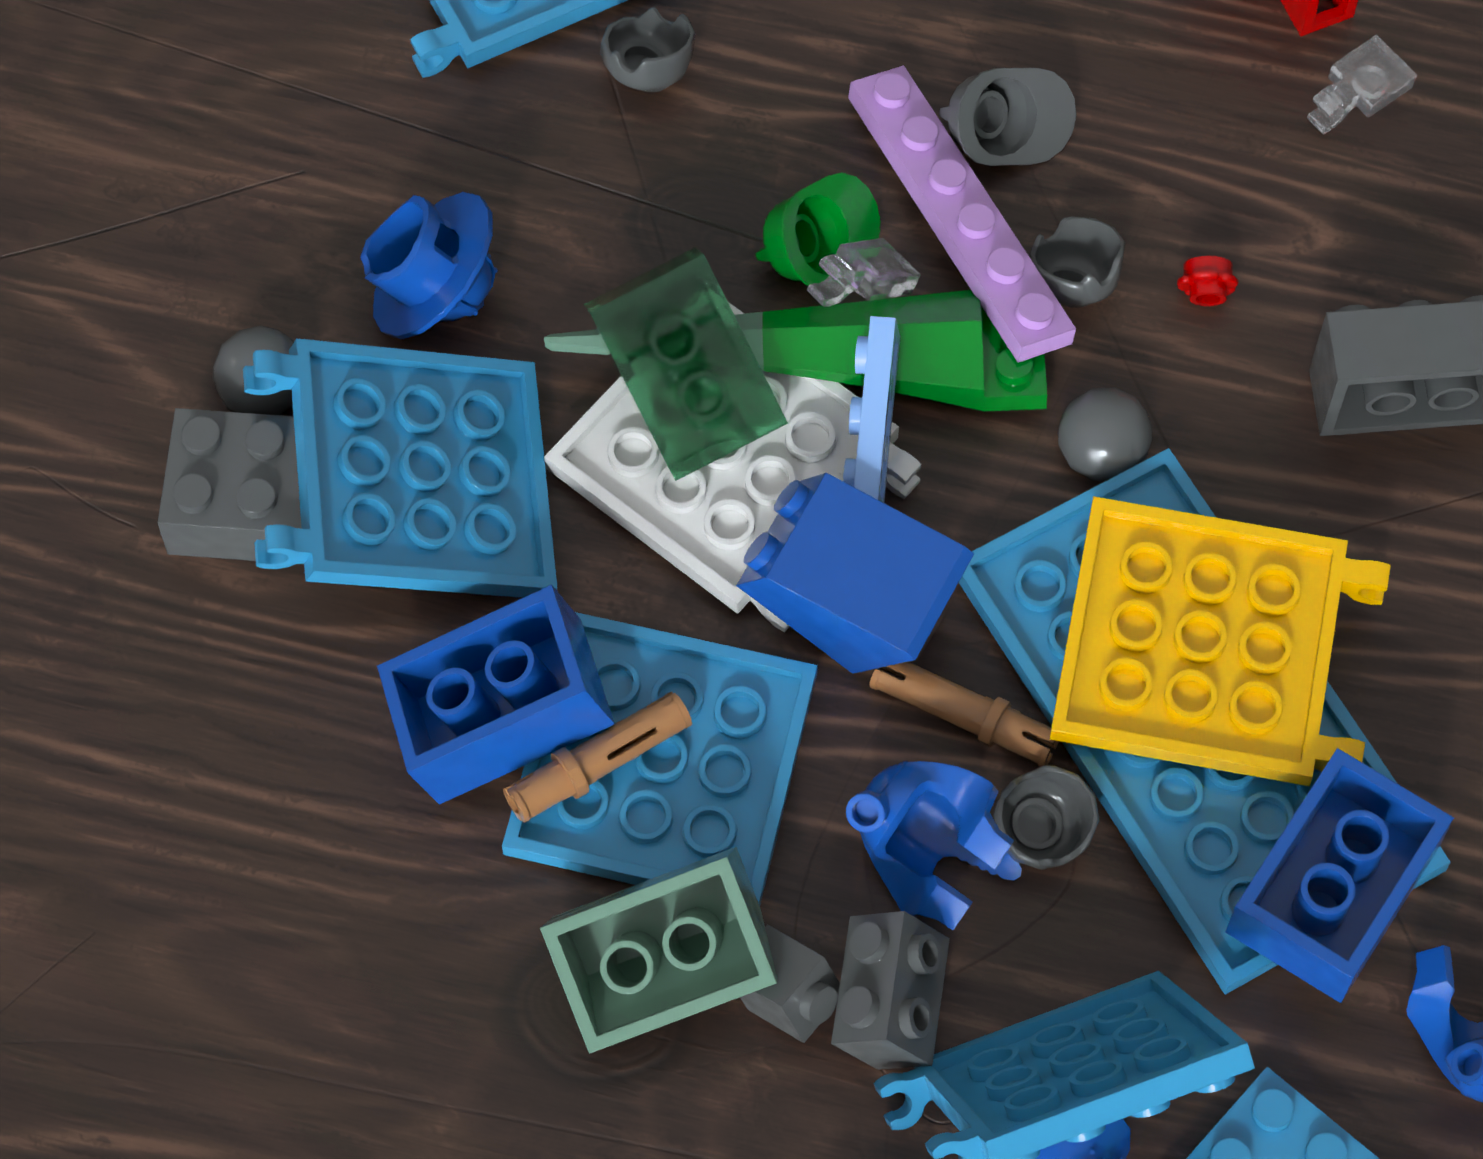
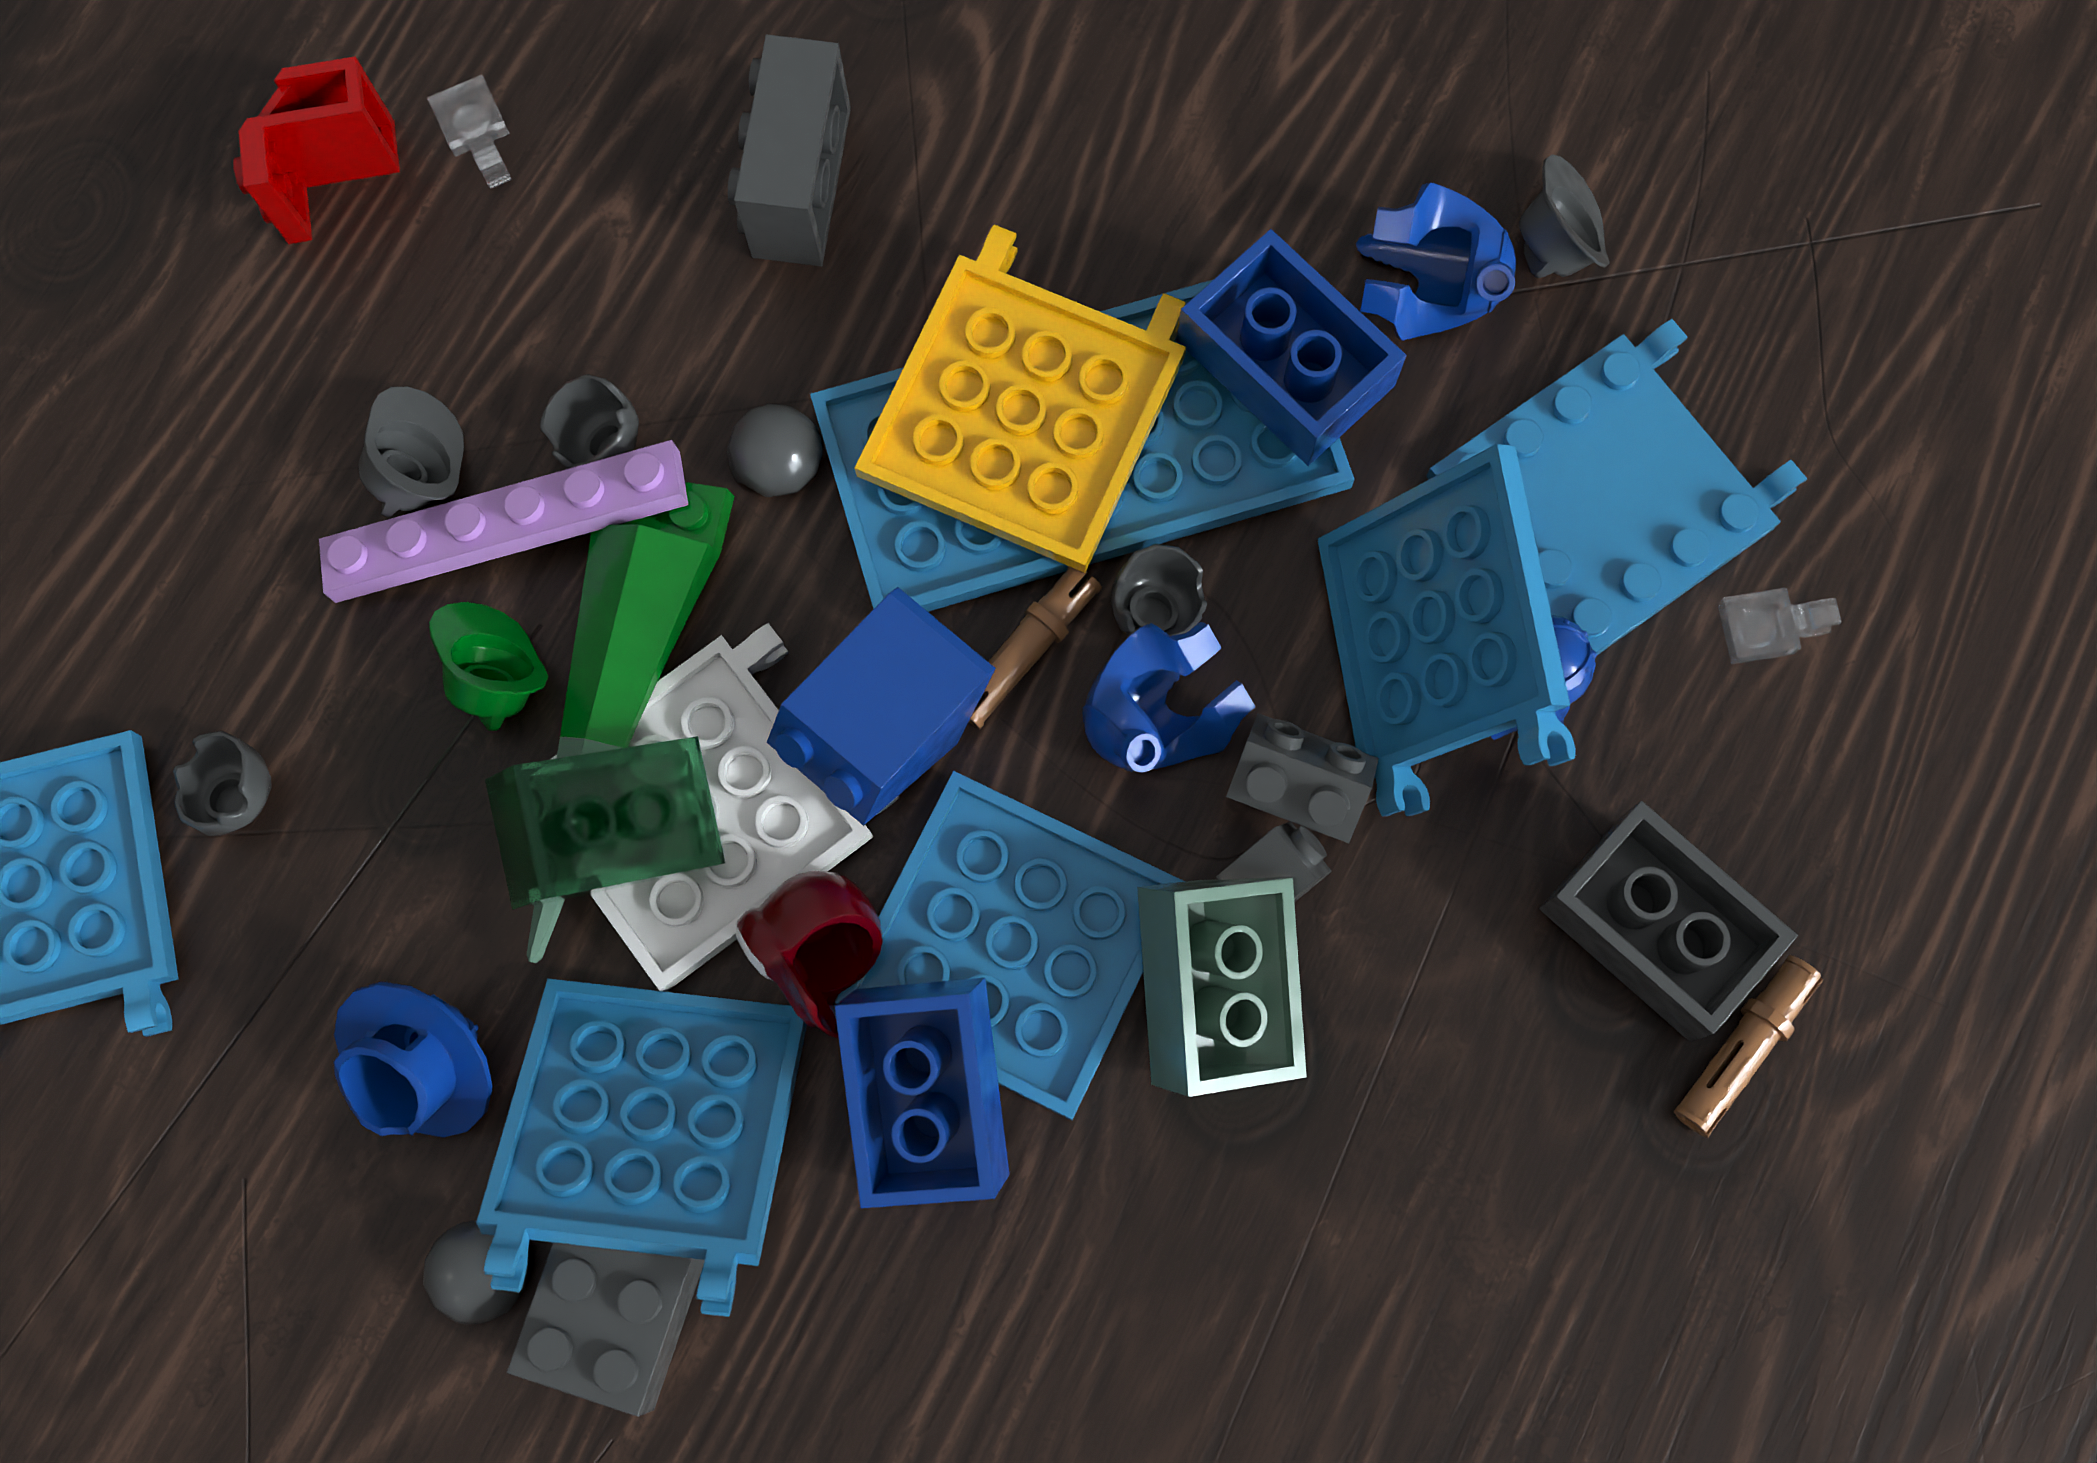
camera: 75 degrees left, 10 degrees up
medium nougat pin [503,691,692,823] -> none
clear plate [807,238,921,307] -> none
light blue plate [843,316,900,503] -> none
red plate [1177,256,1238,306] -> none
none -> dark red piece [736,871,883,1039]

